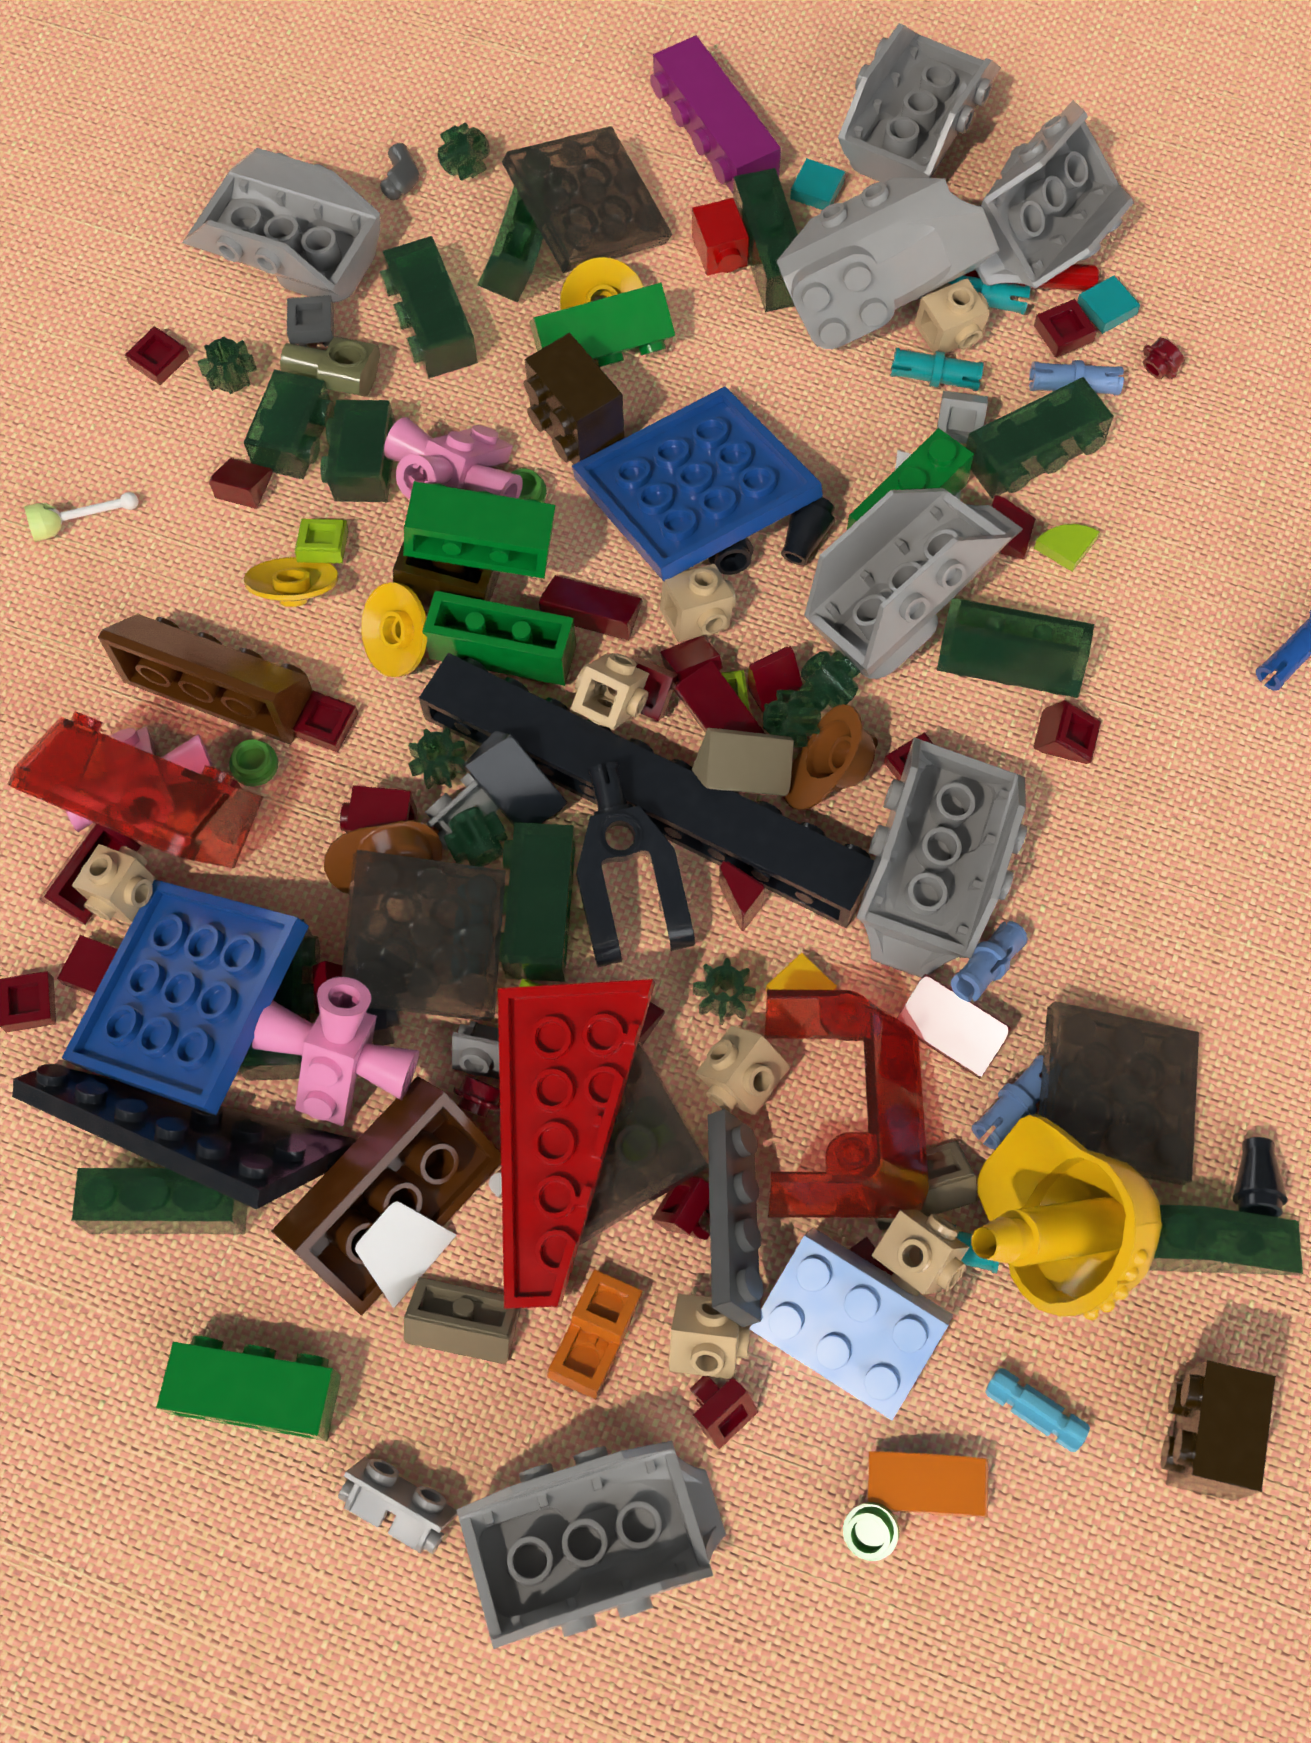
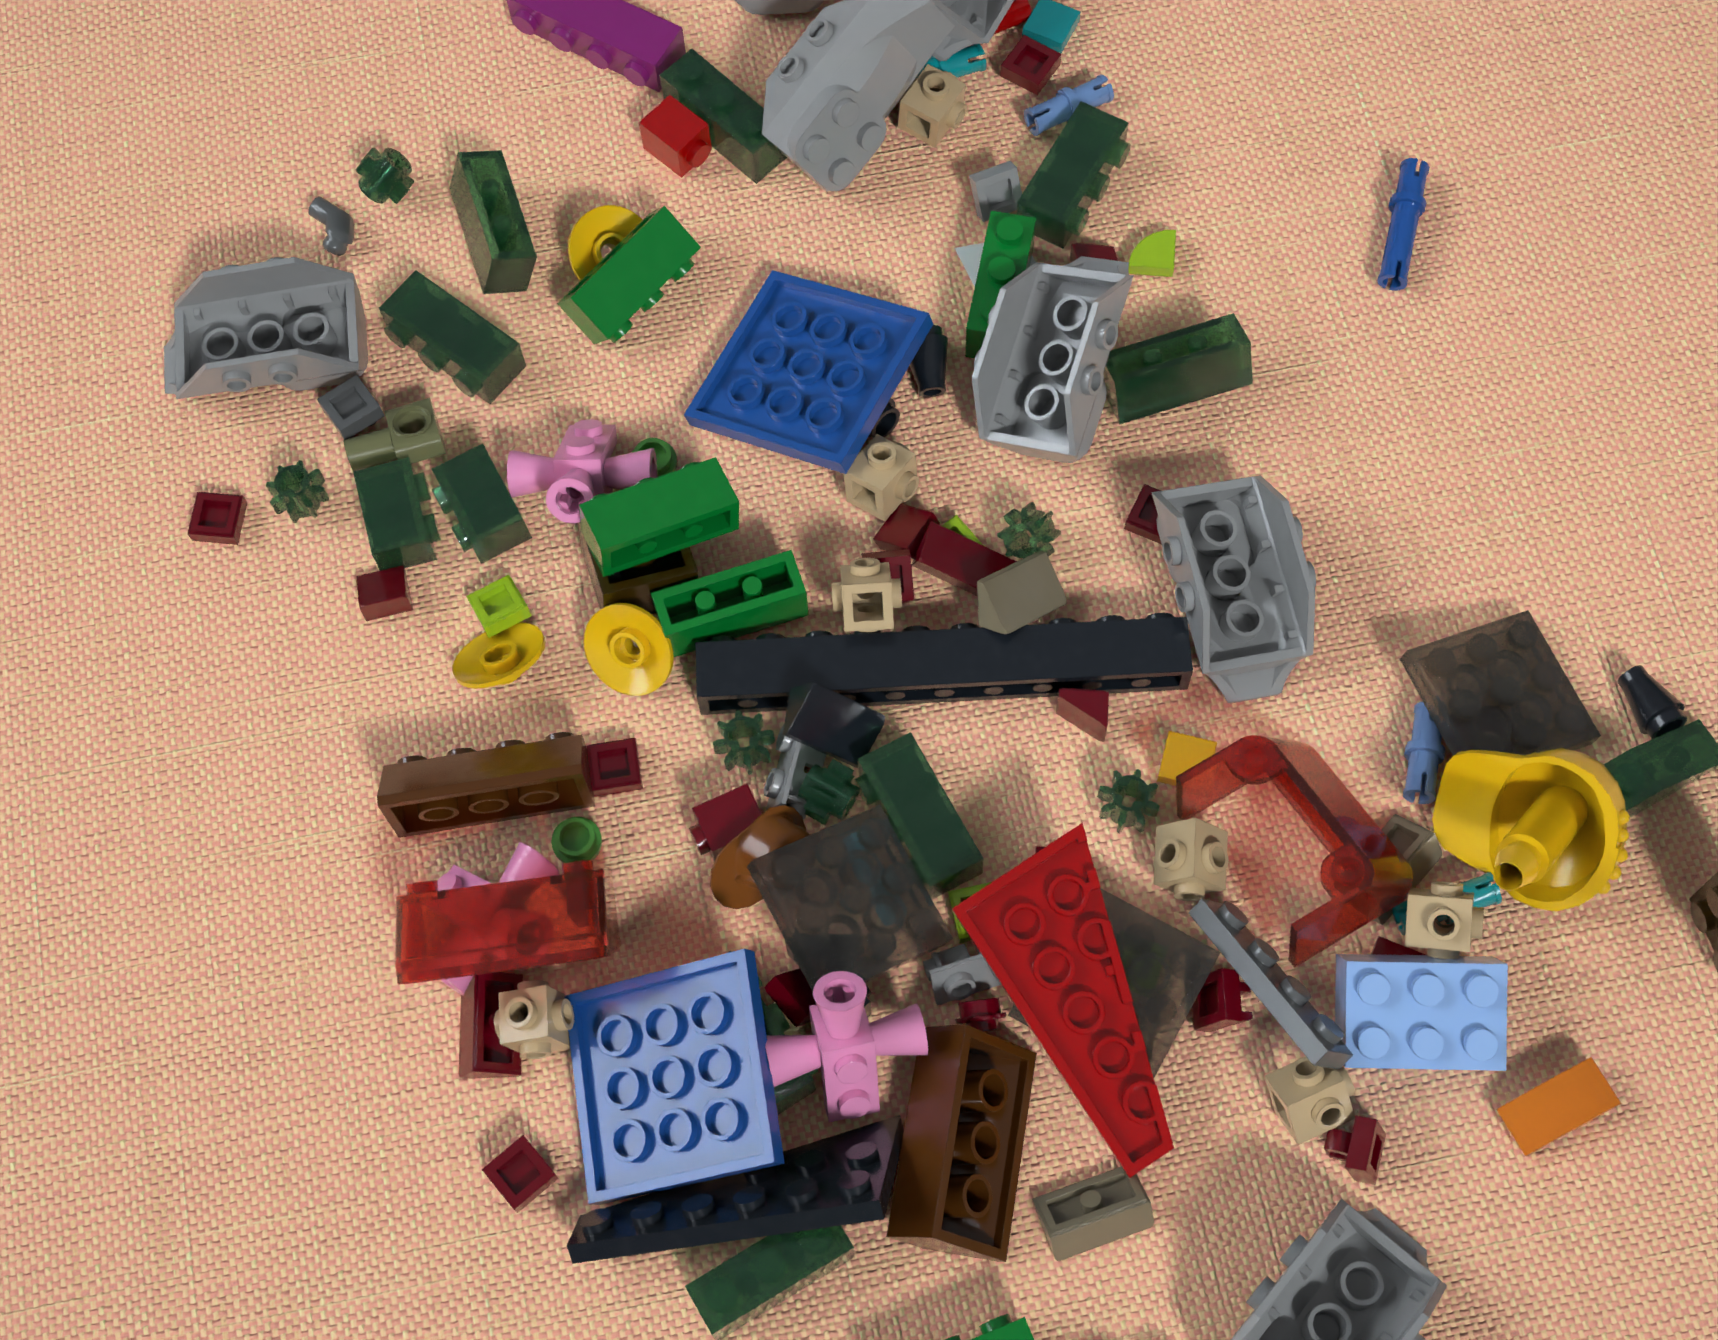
camera: 30 degrees left, 0 degrees up
hinge [24,492,139,542] -> none
dark red tile [57,935,118,996] -> none
white sticker [355,1201,456,1308] -> none
white piece [489,1172,502,1199] -> none
clear smoke plate [502,126,673,273] -> none
dark brown brick [524,332,625,465] -> none
dark red slope [539,575,643,641] -> none
orange slope [547,1269,643,1400] -> none
black piece [576,762,695,967] -> none
dark red slope [747,646,803,714] -> none
dark orange piece [784,704,878,810] -> none
teal tile [790,158,846,210] -> none
clear green gear [799,650,860,711] -> none
plate [843,1502,900,1561] -> none
teal pin [890,347,984,391] -> none
slope [894,974,1012,1079] -> none
medium blue pin [951,921,1028,1002] -> none
medium azure axle [985,1368,1090,1452] -> none
dark red slope [1034,700,1101,764] -> none
dark red plate [1142,337,1184,380] -> none

